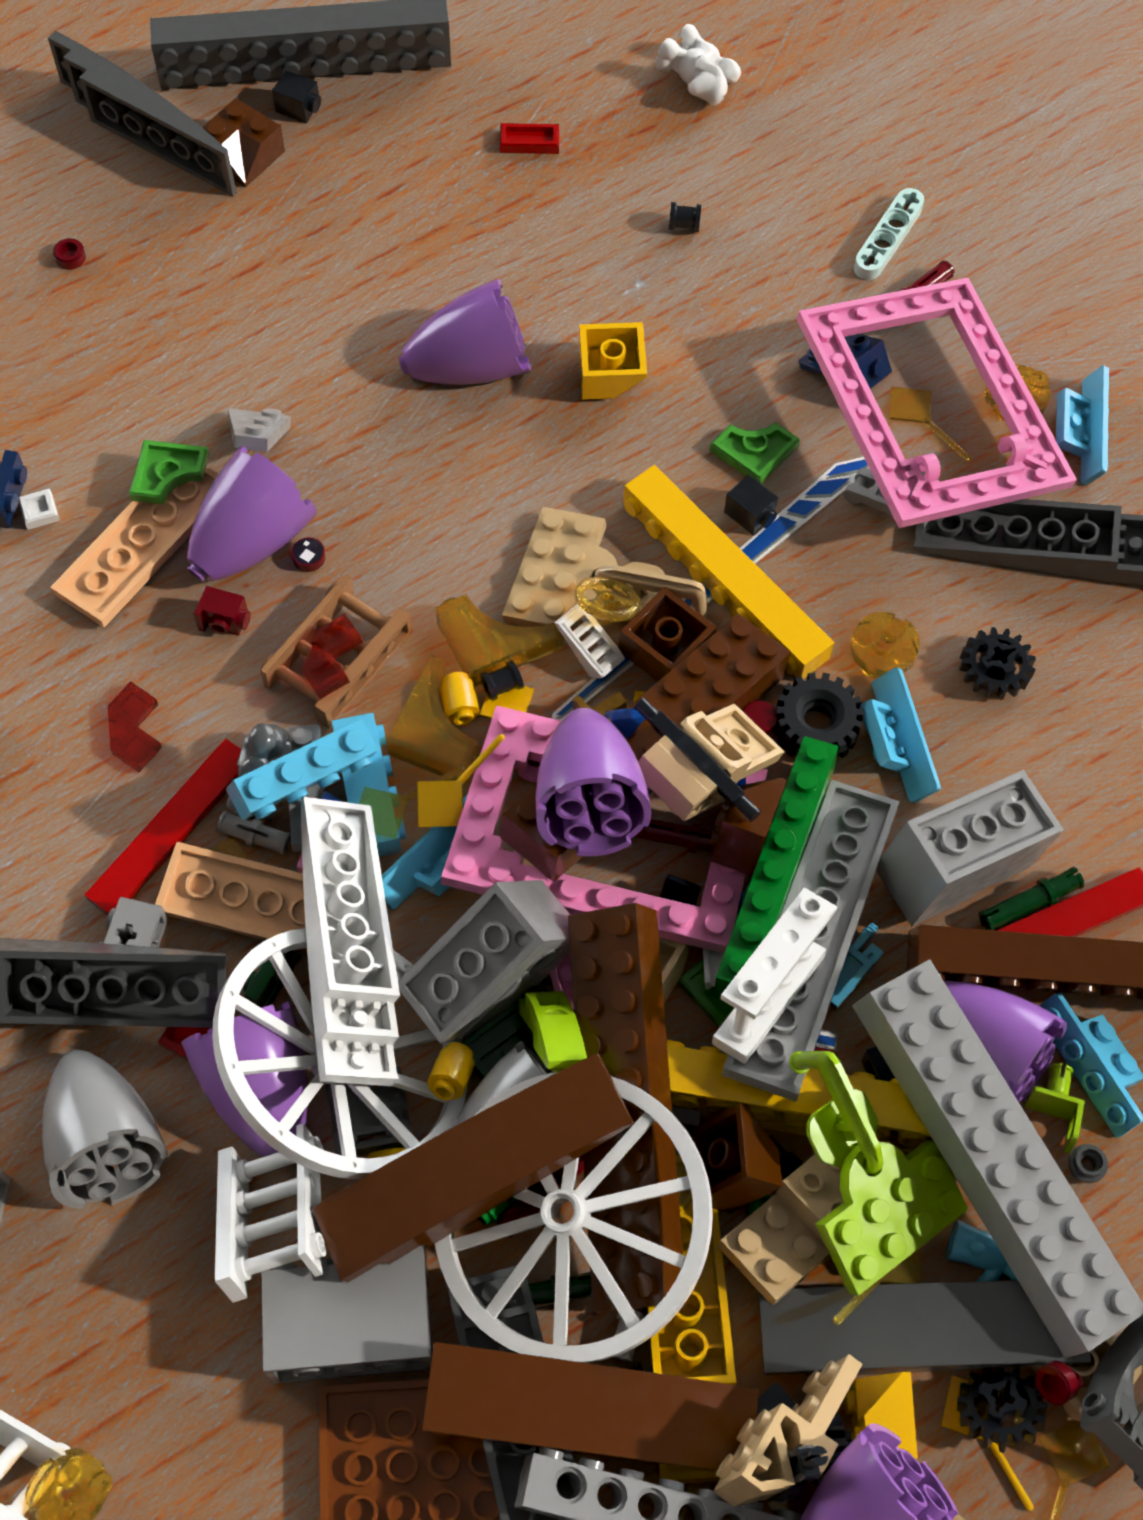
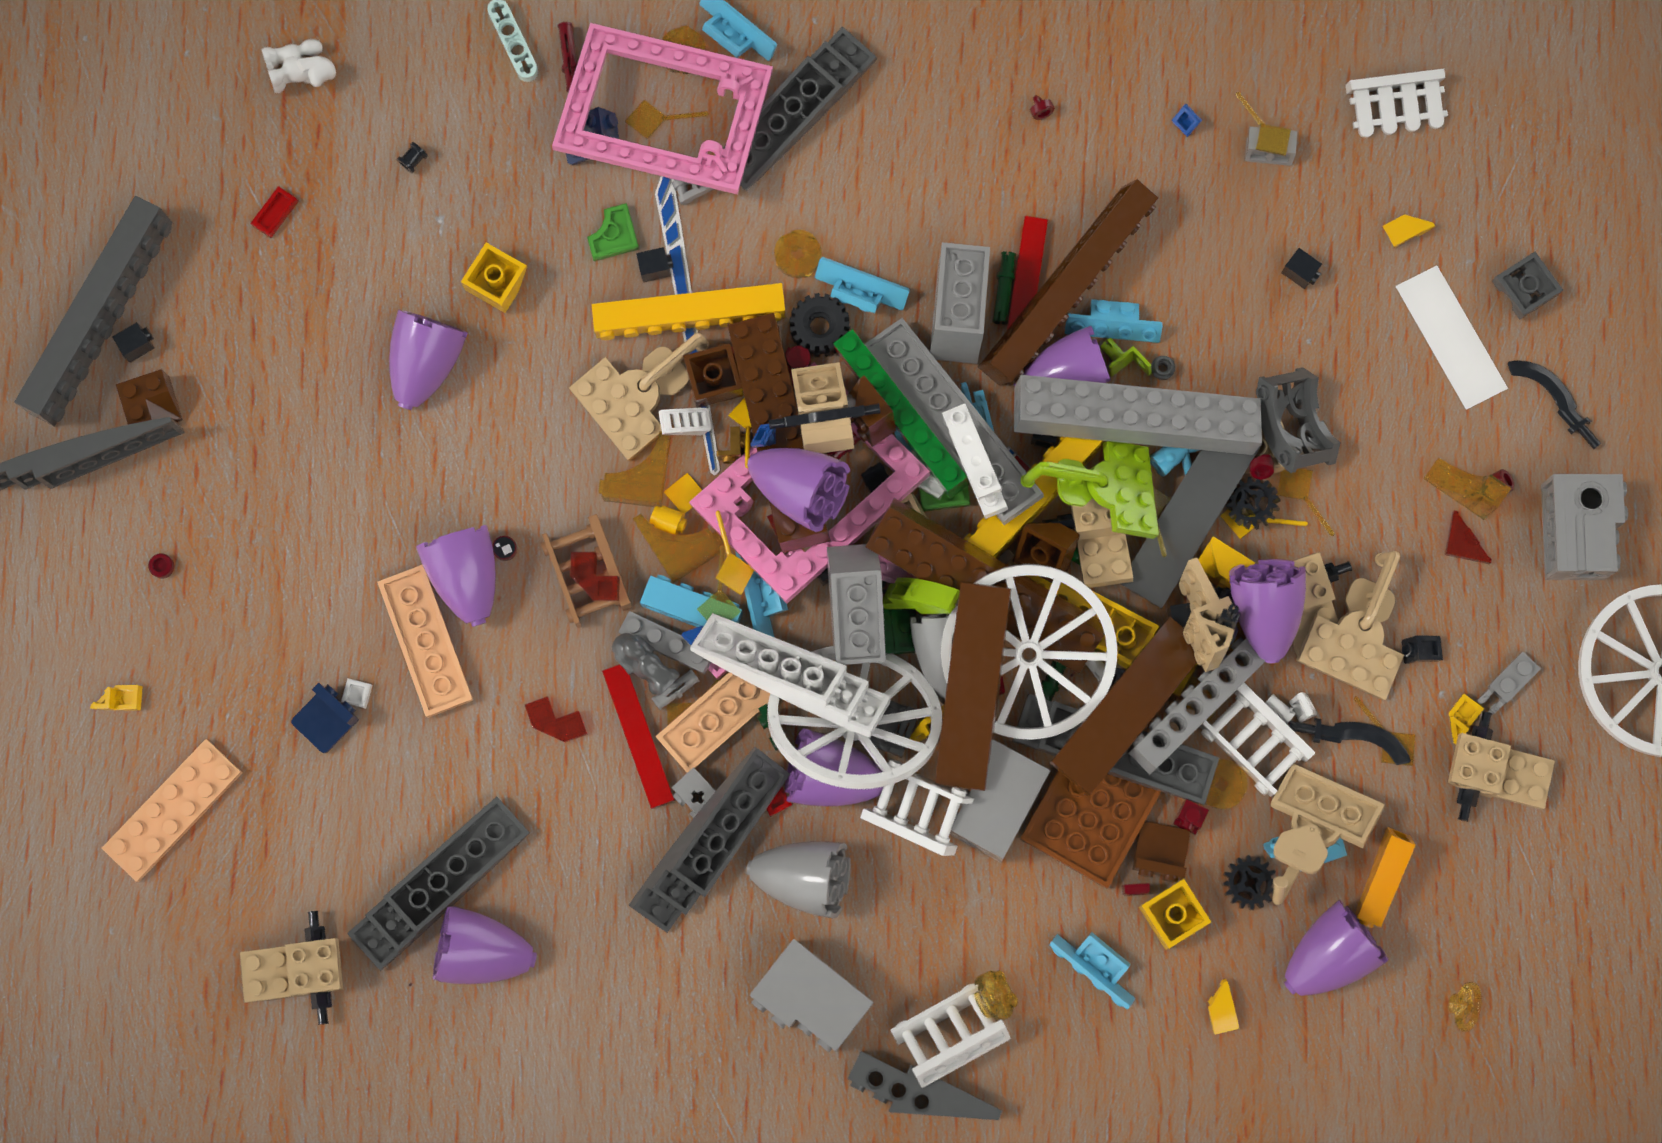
camera: 50 degrees left, 15 degrees up
bright green tile [129,440,210,504] -> none
dark red brick [193,585,251,636] -> none
medium azure brick [226,718,378,821] -> none
light grey wing [228,408,291,452] -> none
yellow brick [427,1042,475,1101] -> none
black bush [480,660,524,701] -> none
clear yellow piece [574,577,641,625] -> none
black gear [959,627,1036,700] -> none

